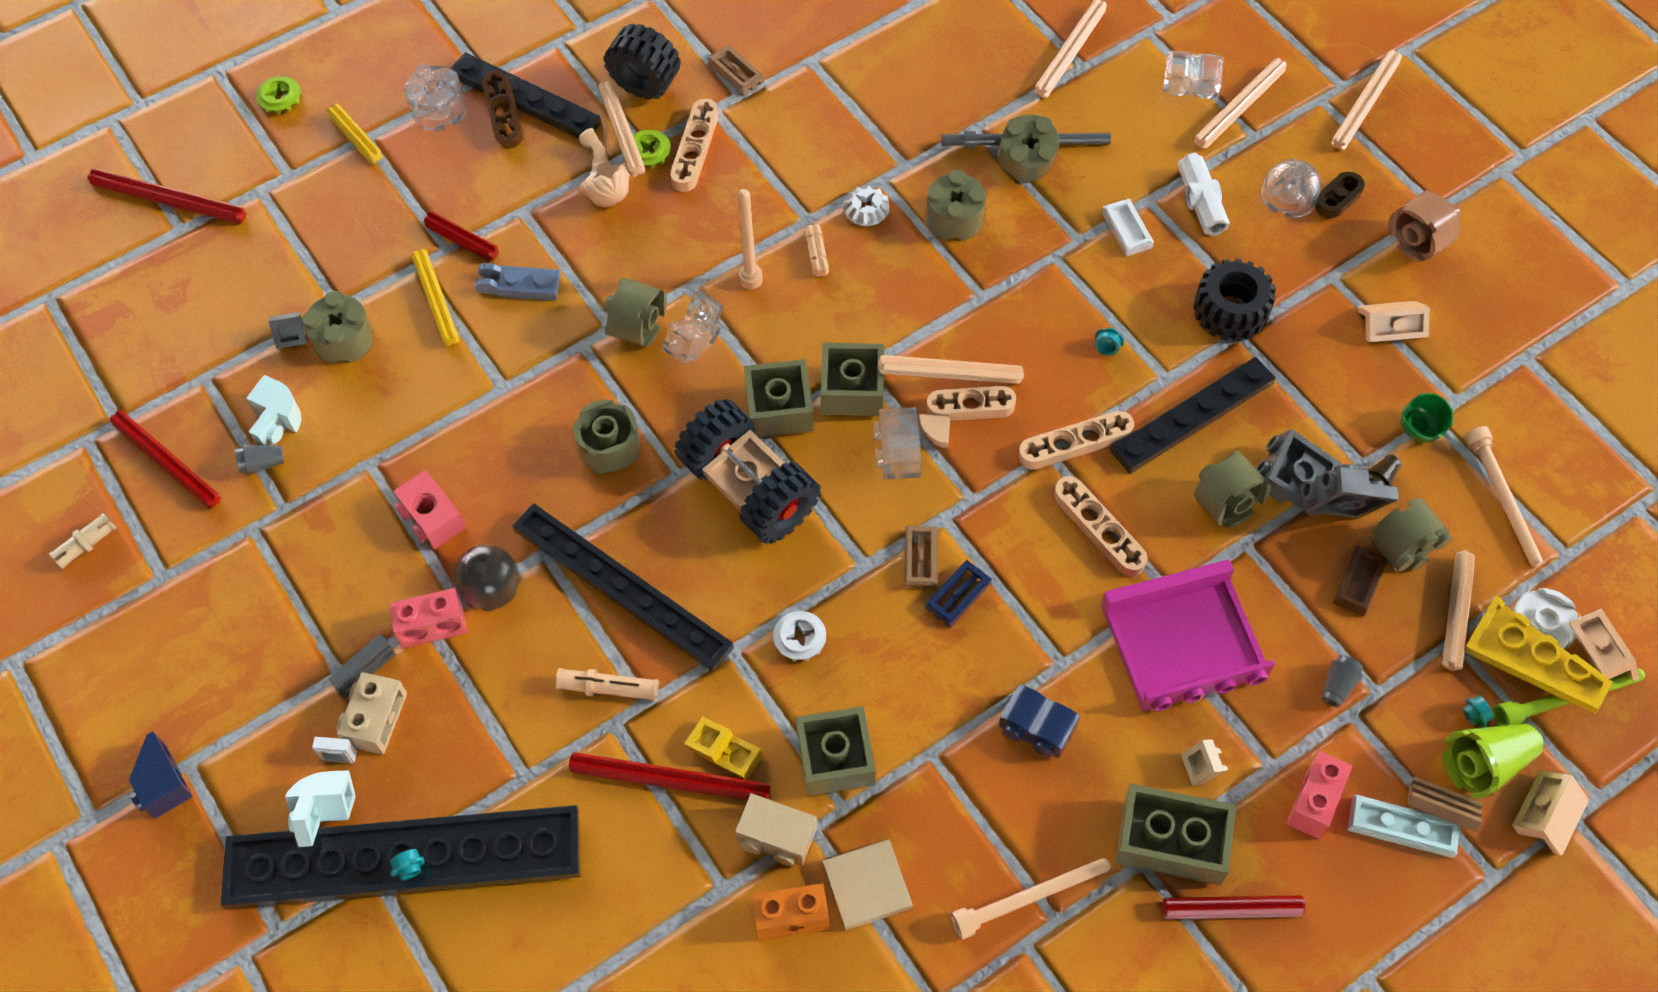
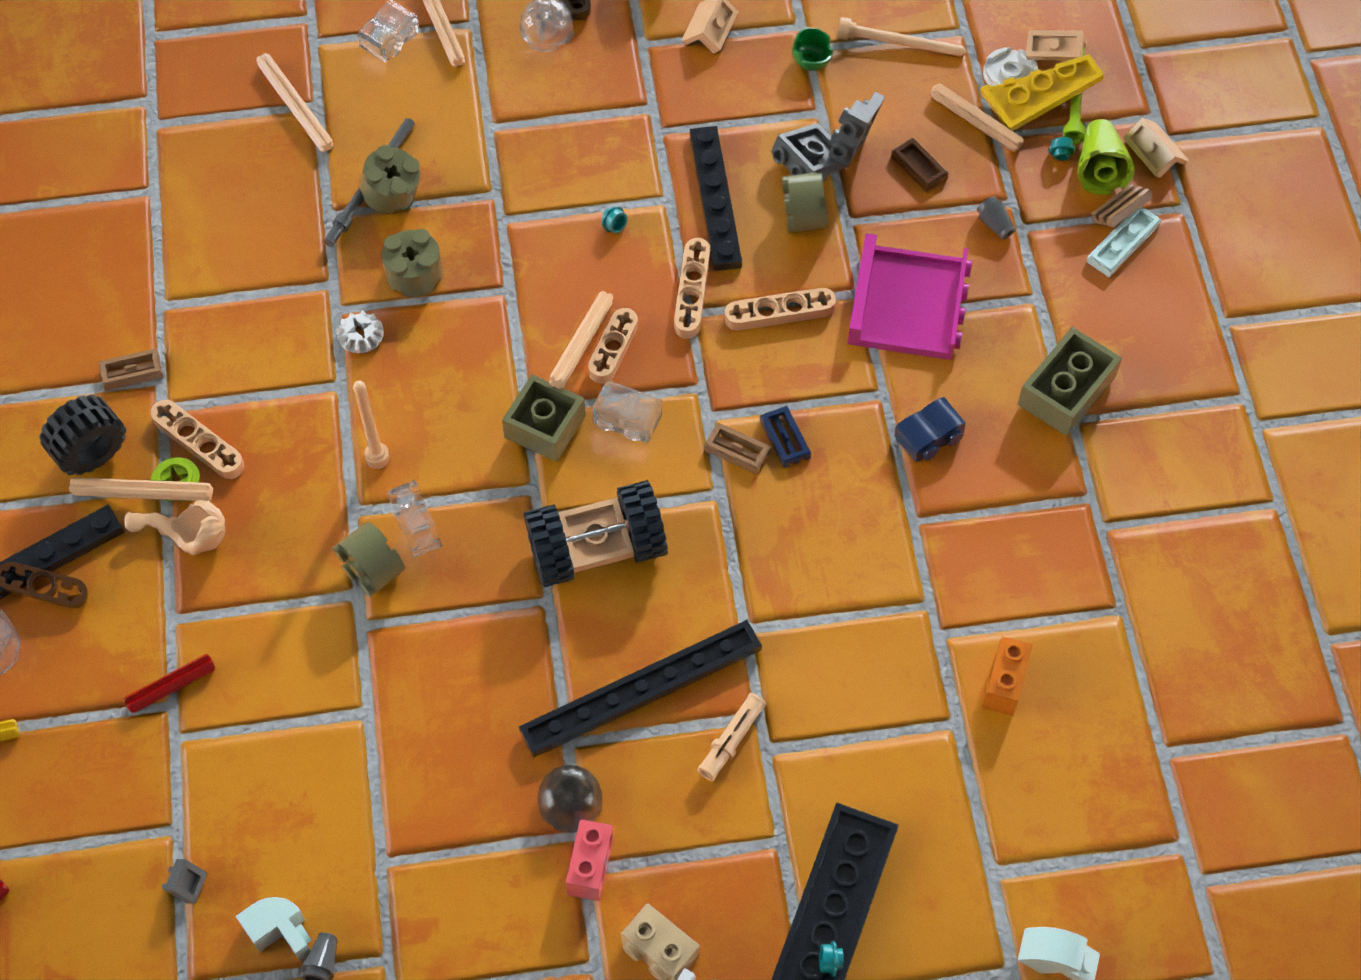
camera: 65 degrees left, 0 degrees up
olive brick [303,291,373,364] -> none
dark grey tile [328,634,396,699] -> none
coral brick [393,470,466,550] -> none
yellow axle [412,249,459,346] -> none
sand blue hinge [474,263,561,301] -> none
red axle [569,752,771,801] -> none
olive brick [573,399,640,474] -> none
yellow slope [684,716,764,780] -> none
tan brick [735,793,817,866] -> none
olive brick [744,359,813,437] -> none
white gear [773,611,826,662] -> none
olive brick [796,706,876,796] -> none
light nougat axle [805,224,829,277] -> none
tan tile [823,839,913,931] -> none
light nougat tile [919,414,950,449] -> none
light nougat piece [950,858,1111,940] -> none
white tile [1102,199,1154,256] -> none
red axle [1162,895,1306,919] -> none
white piece [1178,153,1230,237] -> none
tan tile [1181,739,1228,786] -> none
black tyre [1193,259,1276,341] -> none
coral brick [1286,751,1352,839] -> none
dark brown cone [1366,454,1402,487] -> none
olive brick [1370,498,1452,572] -> none

